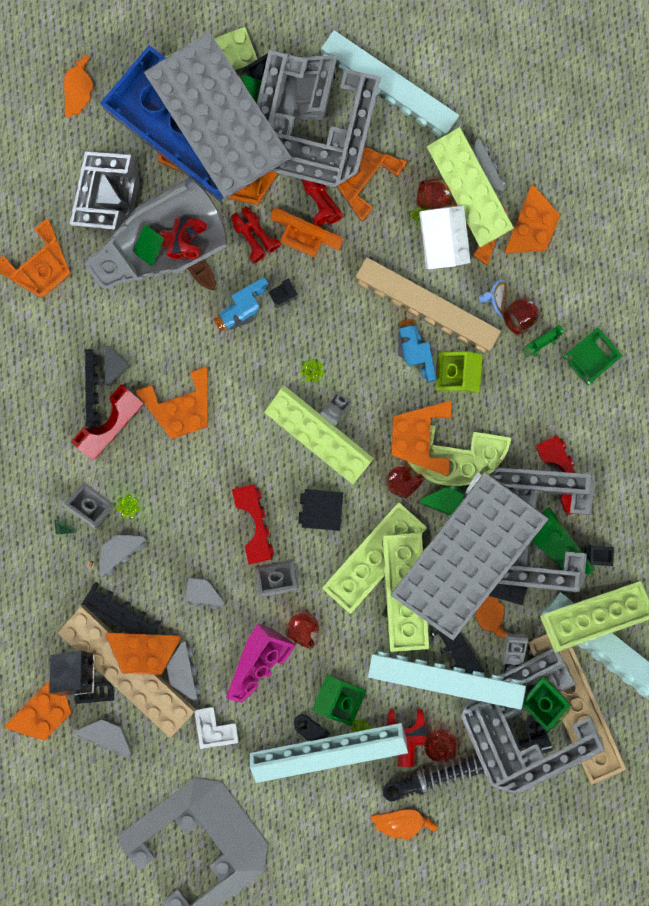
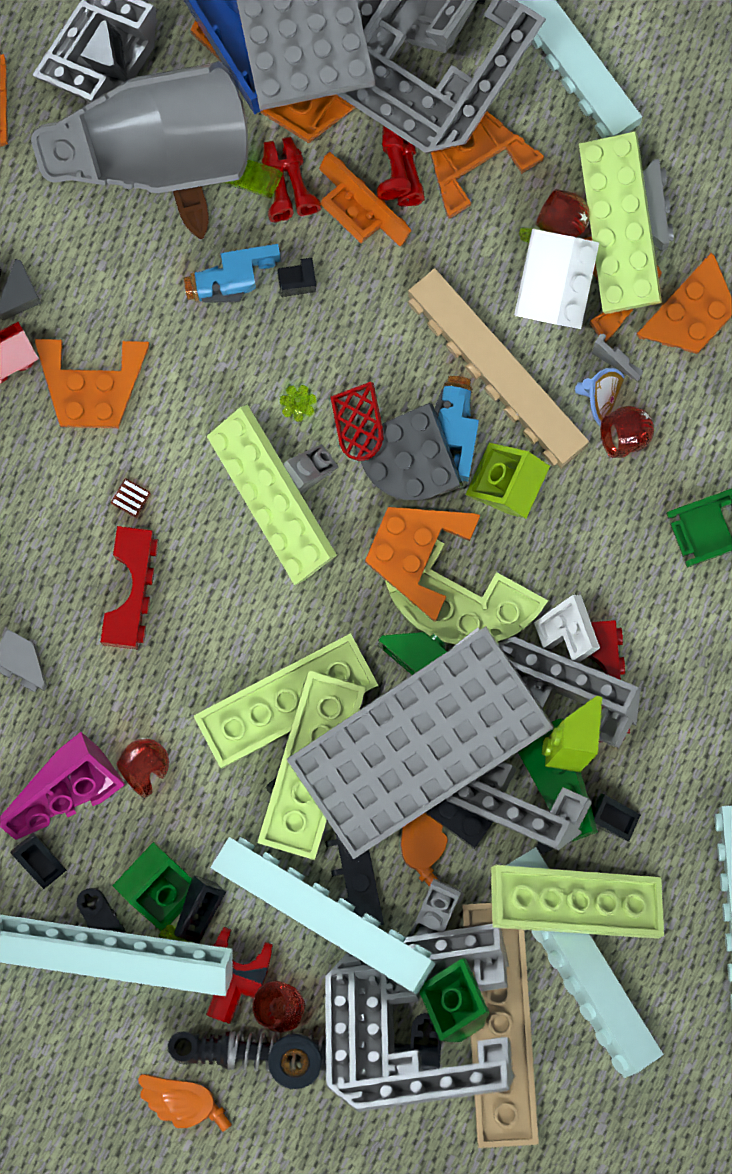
camera: 25 degrees right, 5 degrees down
green sticker [133,224,164,266] -> none
red connector [154,217,207,260] -> none
light grey slope [255,560,298,597] -> none
black piece [298,489,343,531] -> none
clear red helmet [386,465,424,499] -> none
green container [522,325,564,358] -> none
none -> black slope [10,833,67,889]
none -> tile [111,478,151,519]
none -> black slope [174,875,226,944]
none -> clear neon green tile [224,159,283,199]
none -> black bush [268,1034,323,1089]
none -> red window [330,382,384,461]
none -> dark grey plate [351,403,463,501]
none -> white plate [534,595,600,662]
none -> lime slope [542,696,602,772]
none -> light grey tile [592,334,643,381]

